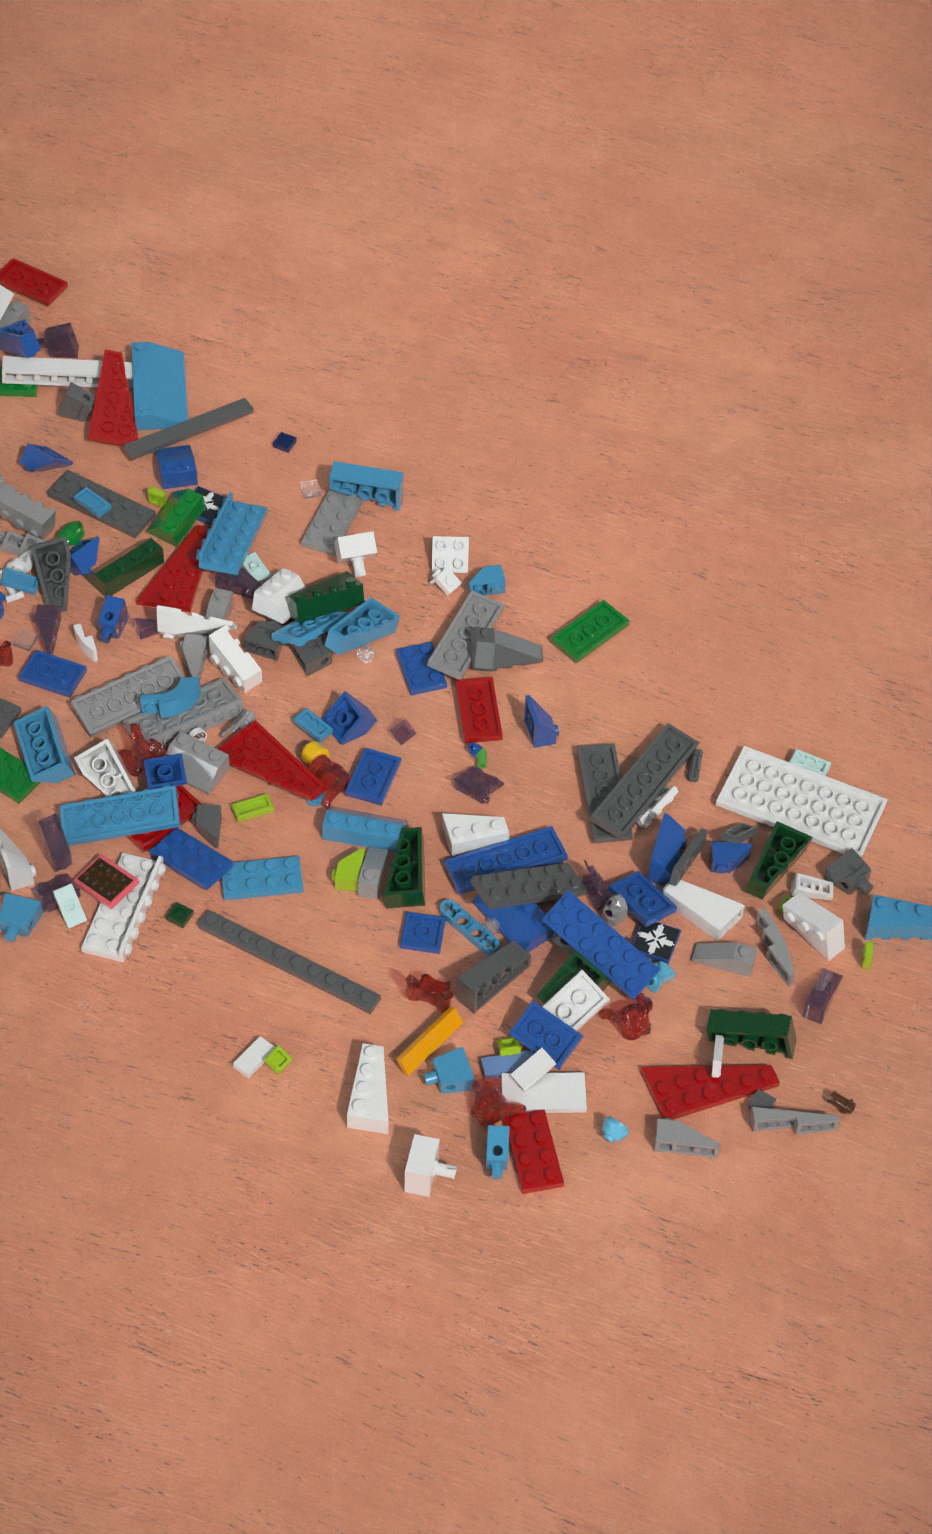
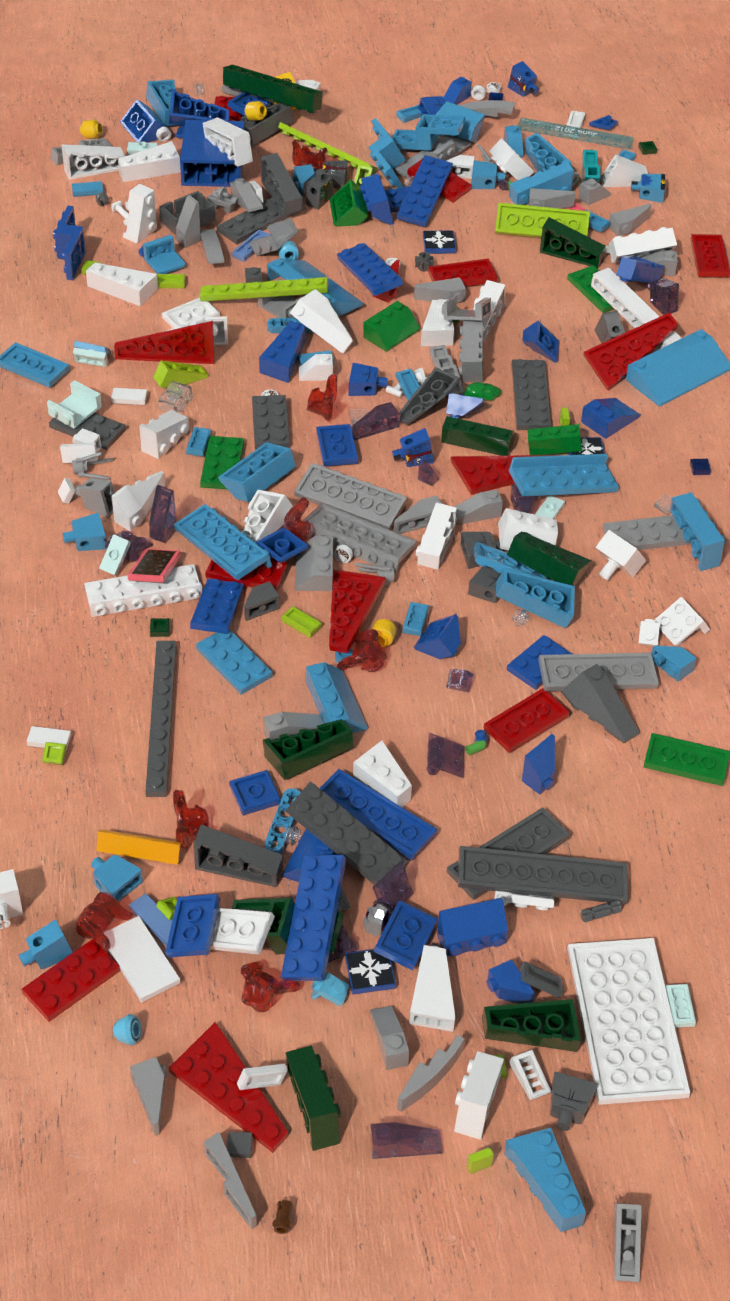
camera: 60 degrees right, 5 degrees down
dark azure tile [73,487,112,518] -> none
white slope [73,624,98,662] -> none
dark grey tile [123,398,254,460] -> none
dark azure arch [140,677,201,718] -> none
white wedge [157,605,238,640] -> none
lime slope [332,848,365,892] -> none
blue plate [346,748,401,806] -> none
white wedge [347,1043,389,1134] -> none
white tile [510,1048,556,1091] -> none
dark grey tile [669,828,708,886] -> none

